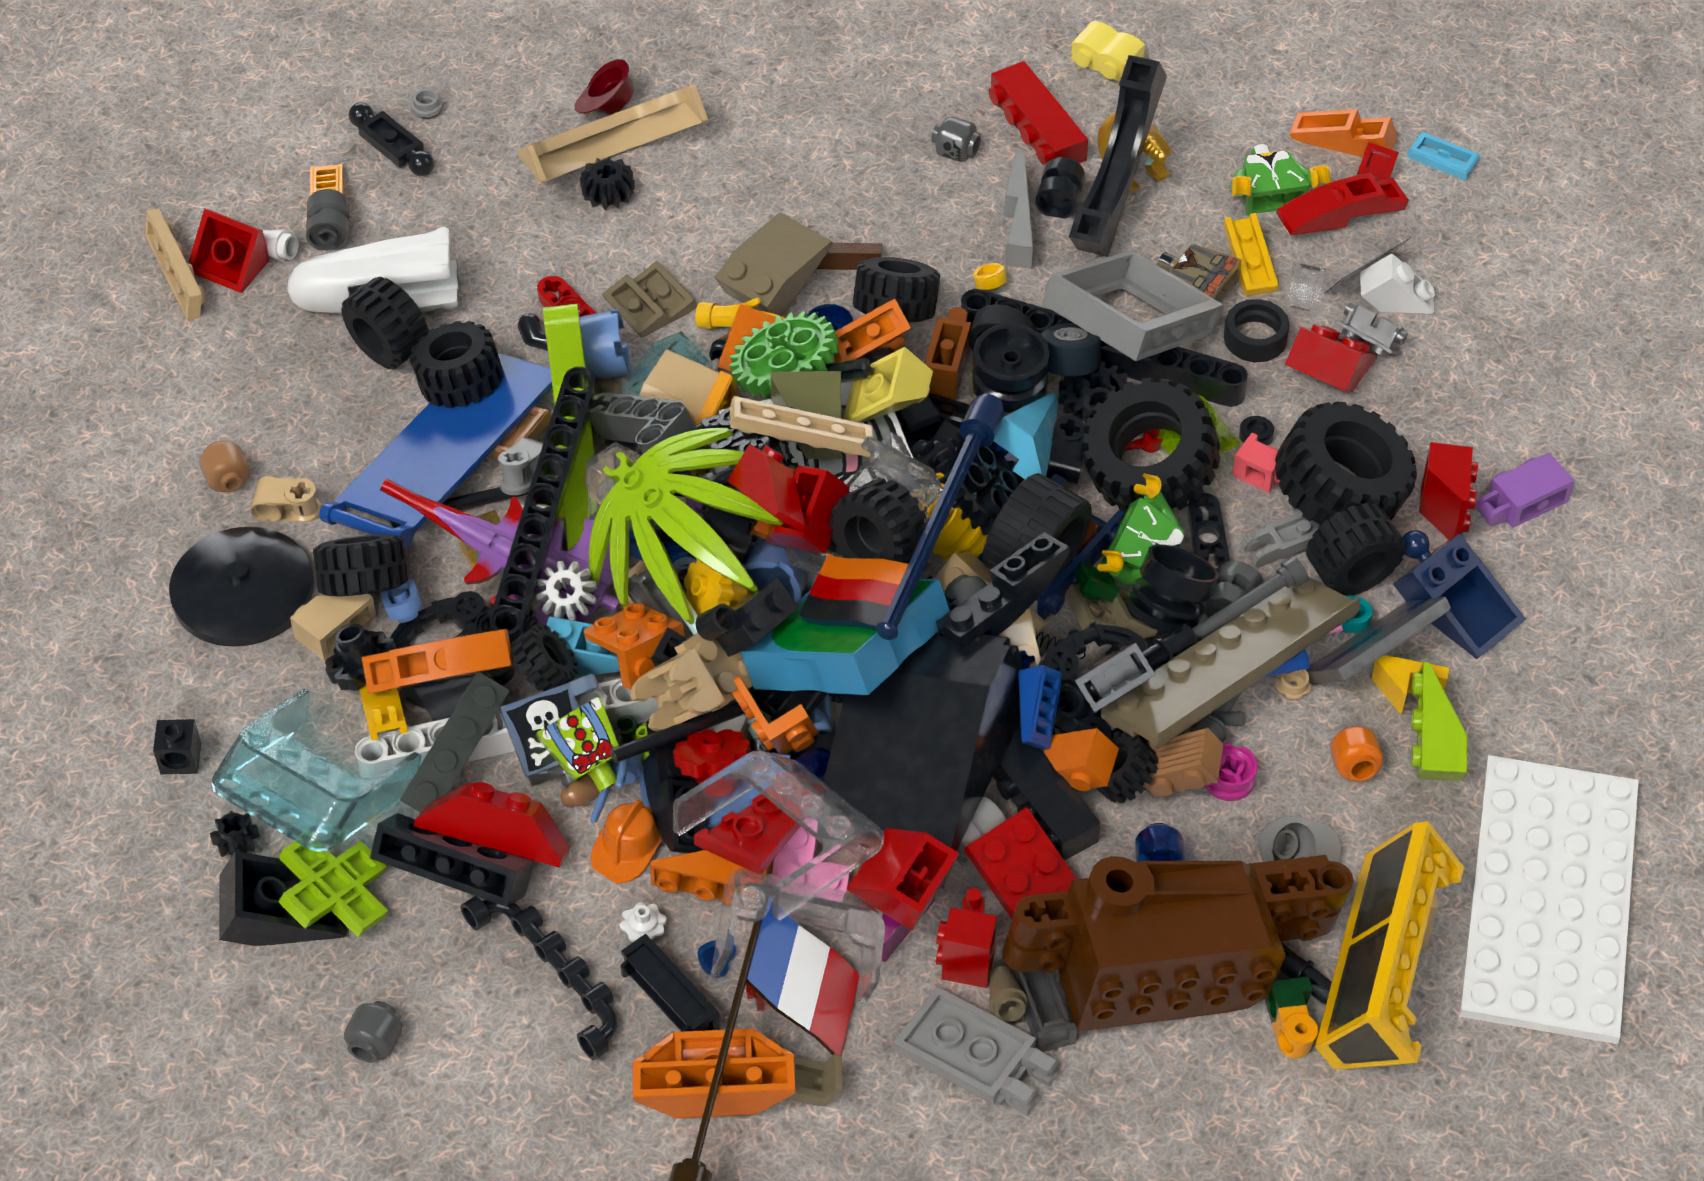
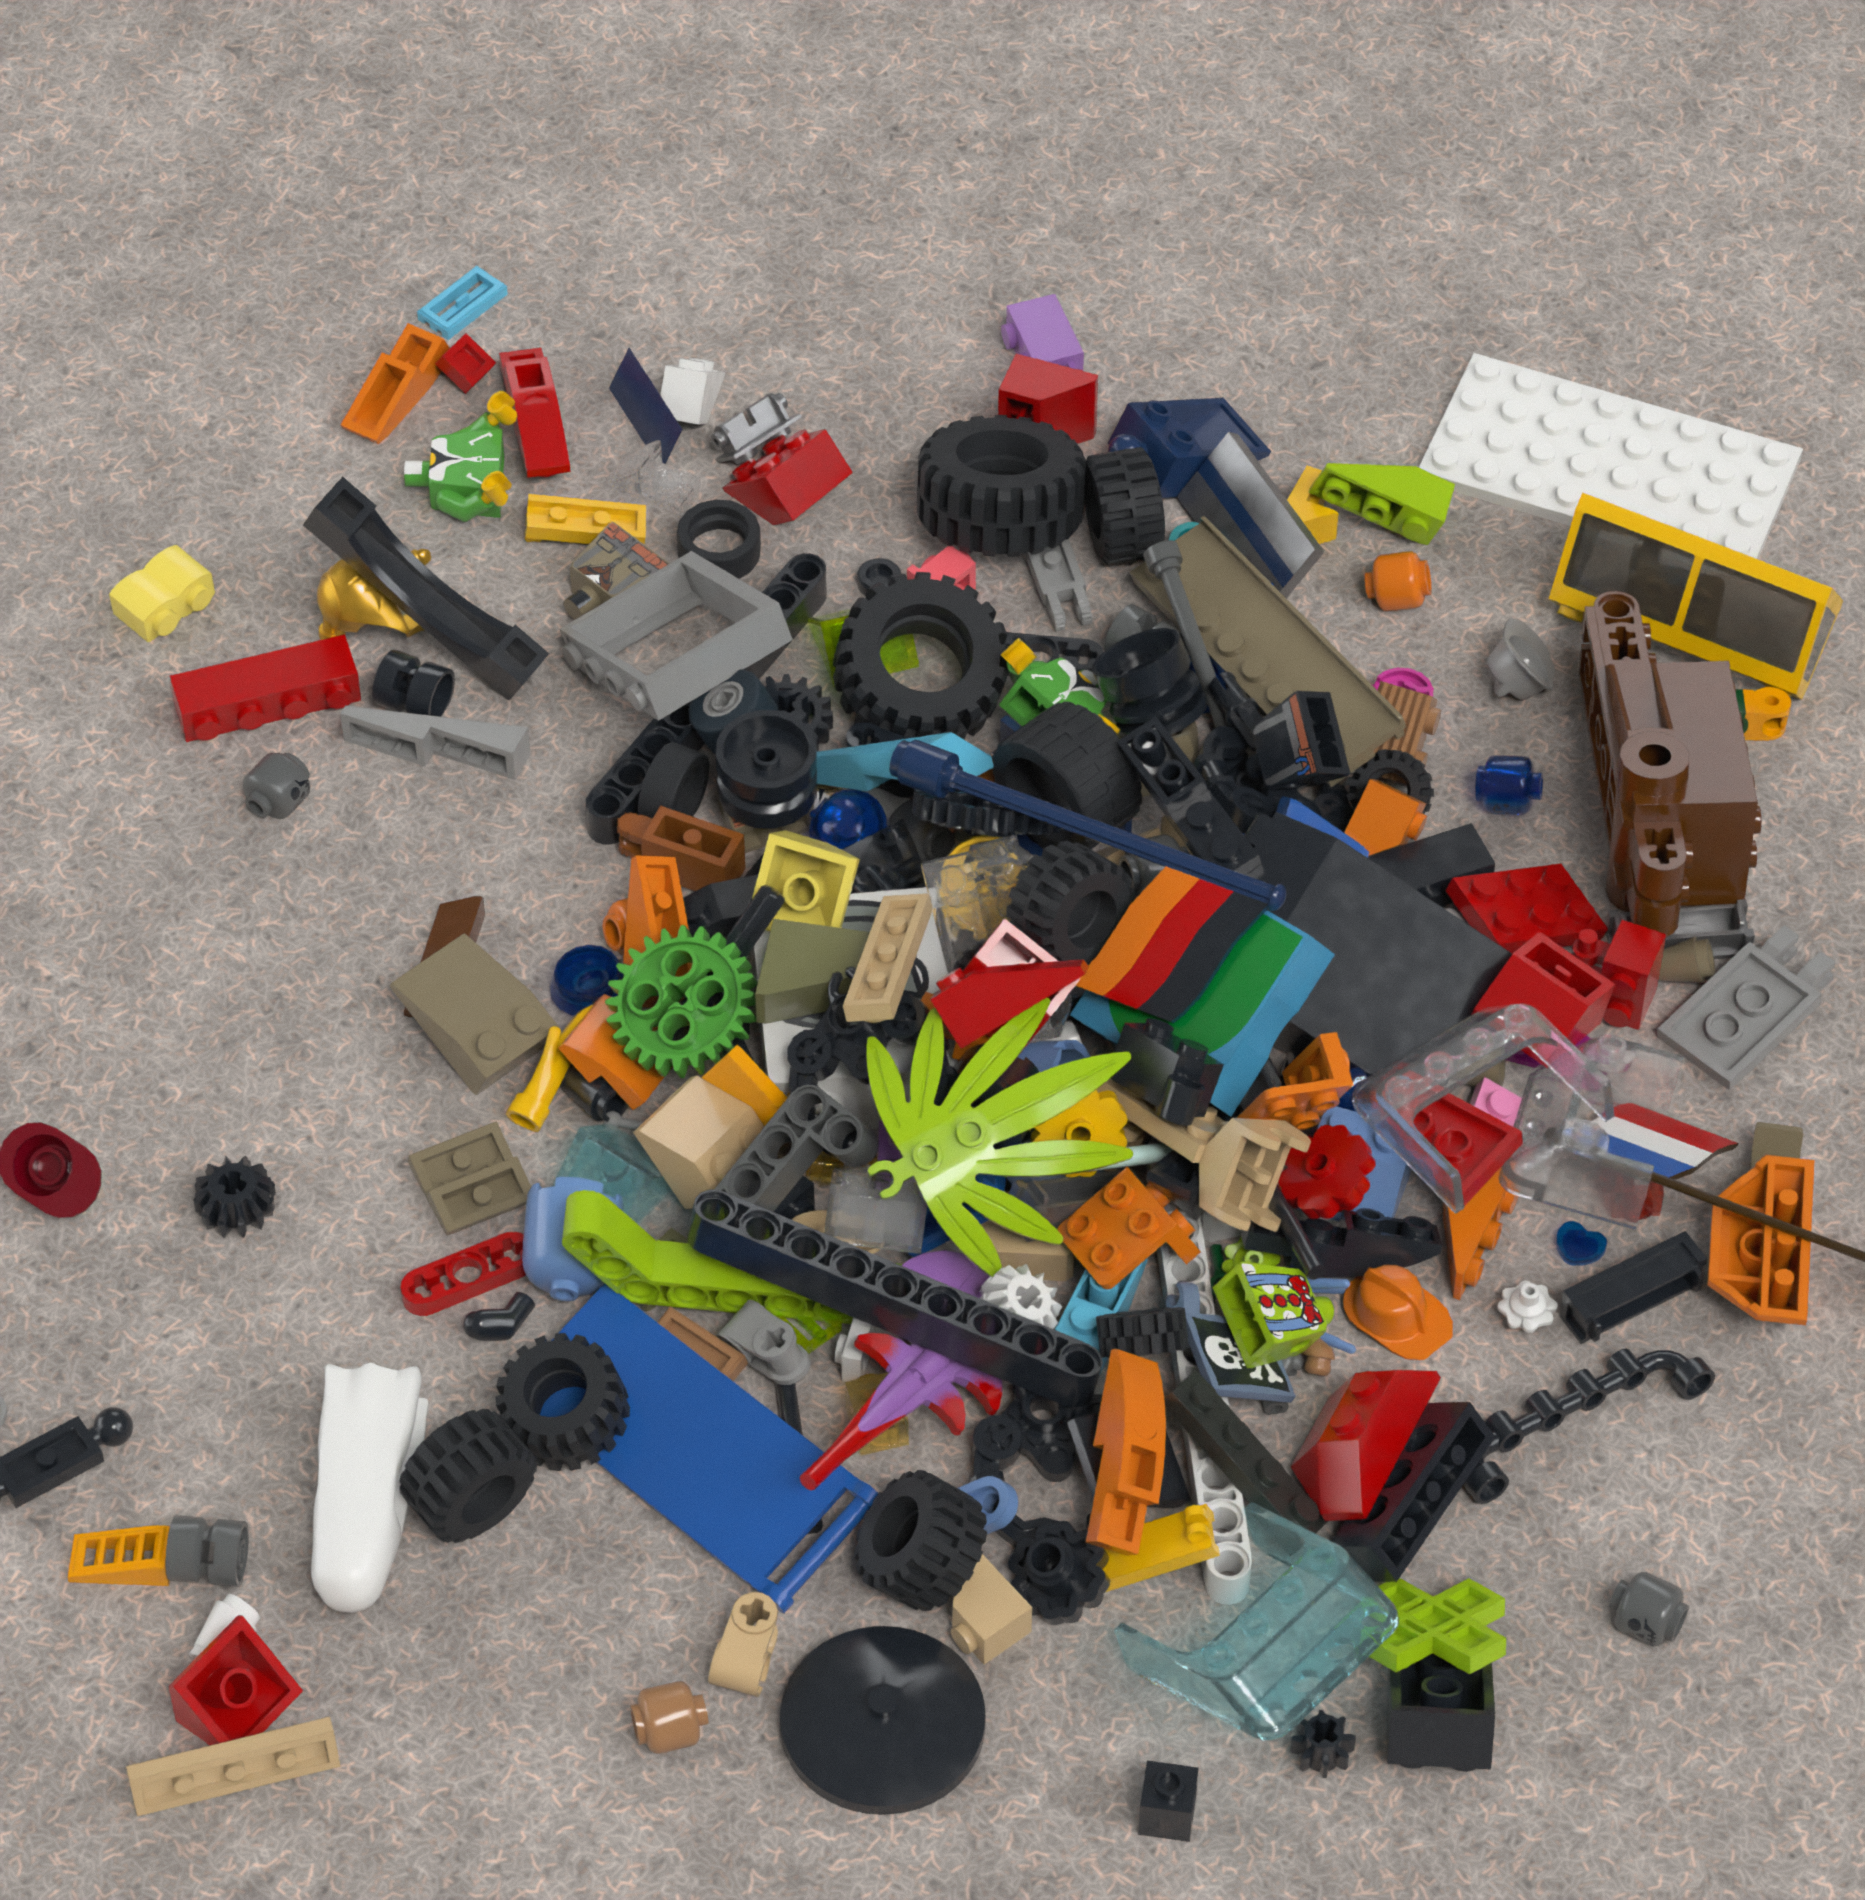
camera: 80 degrees left, 0 degrees up
tan windscreen [516,84,708,184] -> none
black tyre [852,257,941,323] -> none
yellow tile [973,263,1007,290] -> none

